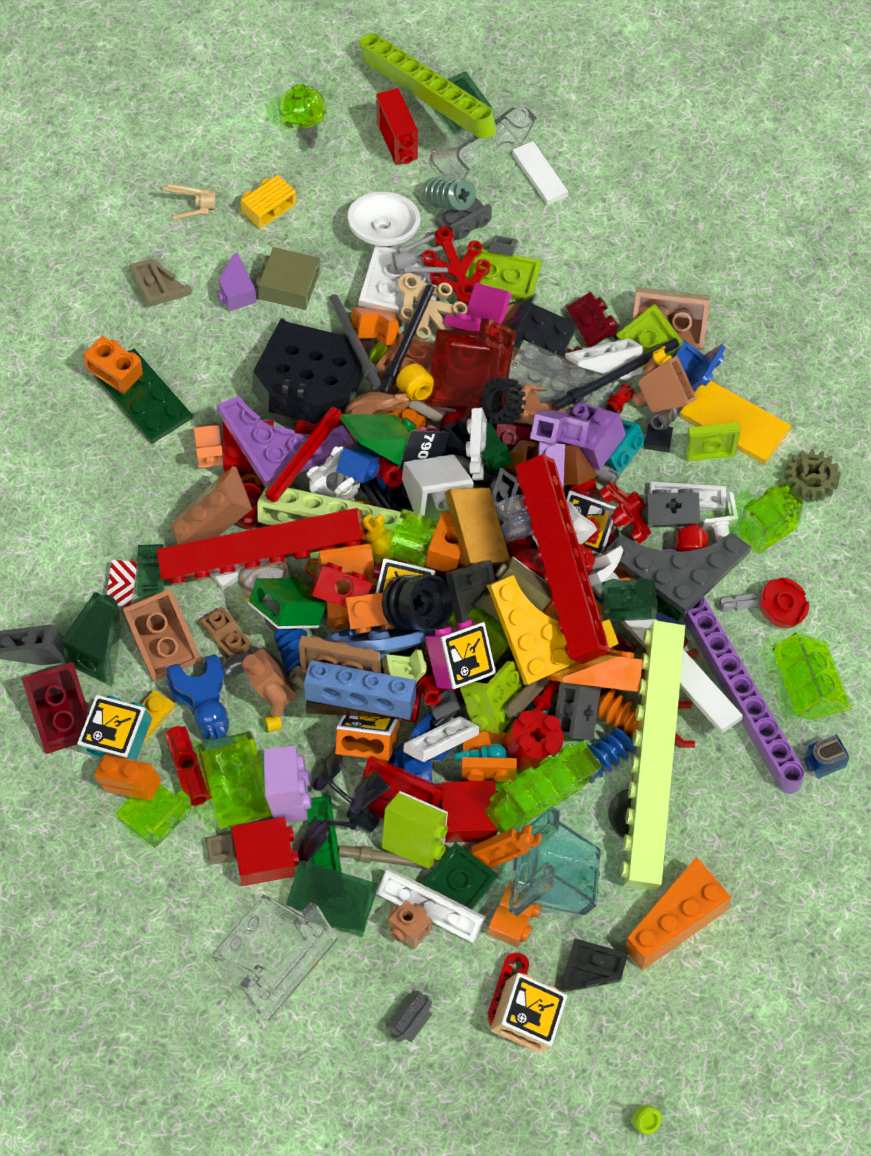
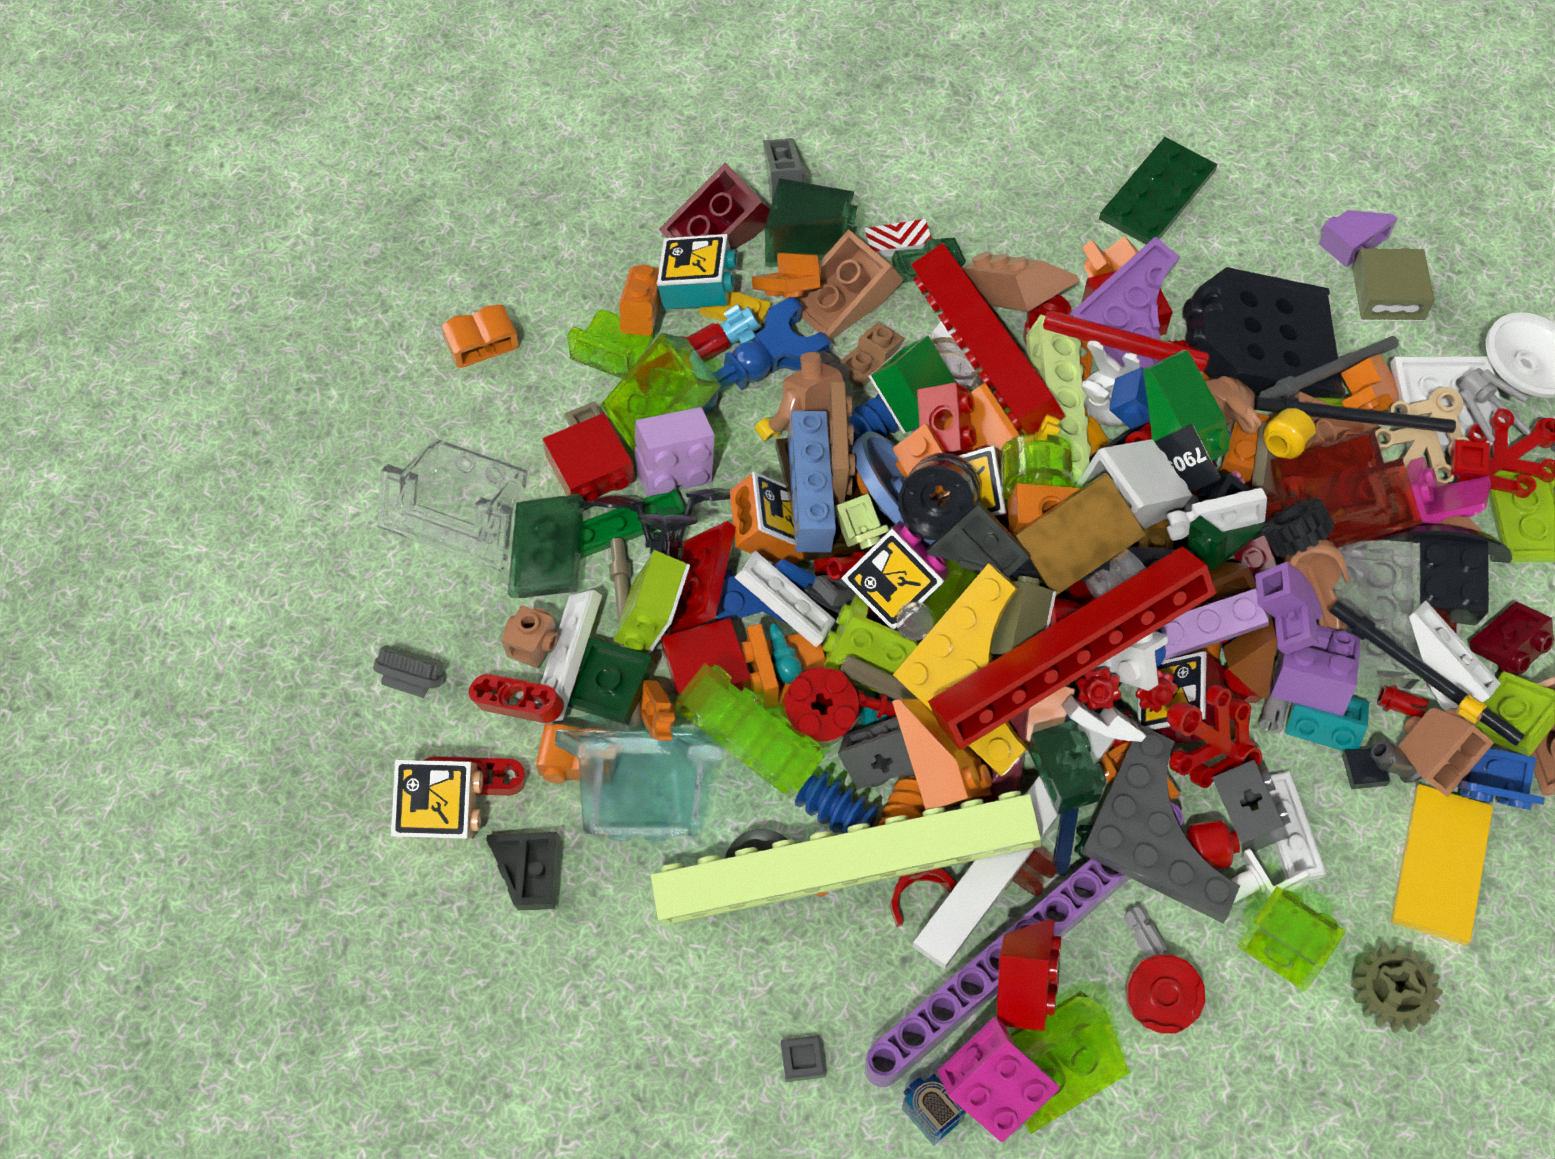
camera: 75 degrees right, 0 degrees up
orange brick [83,335,143,394] -> none
dark tan wing [129,259,192,307] -> none
tan plant [161,183,215,220] -> none
yellow brick [240,174,296,229] -> none
orange wedge [625,856,731,970] -> none
lime tile [630,1104,662,1135] -> none
lime tile [684,422,740,462] -> none
none -> orange brick [441,305,519,368]
none -> red beam [468,674,564,723]
none -> medium azure gear [721,304,761,344]
none -> orange bracket [752,252,821,298]
none -> dark grey tile [781,1035,825,1082]
none -> clear tile [896,602,934,641]
none -> dark pink bracket [937,1016,1059,1142]
none -> red slope [997,919,1062,1031]
none -> red tile [1451,439,1490,478]

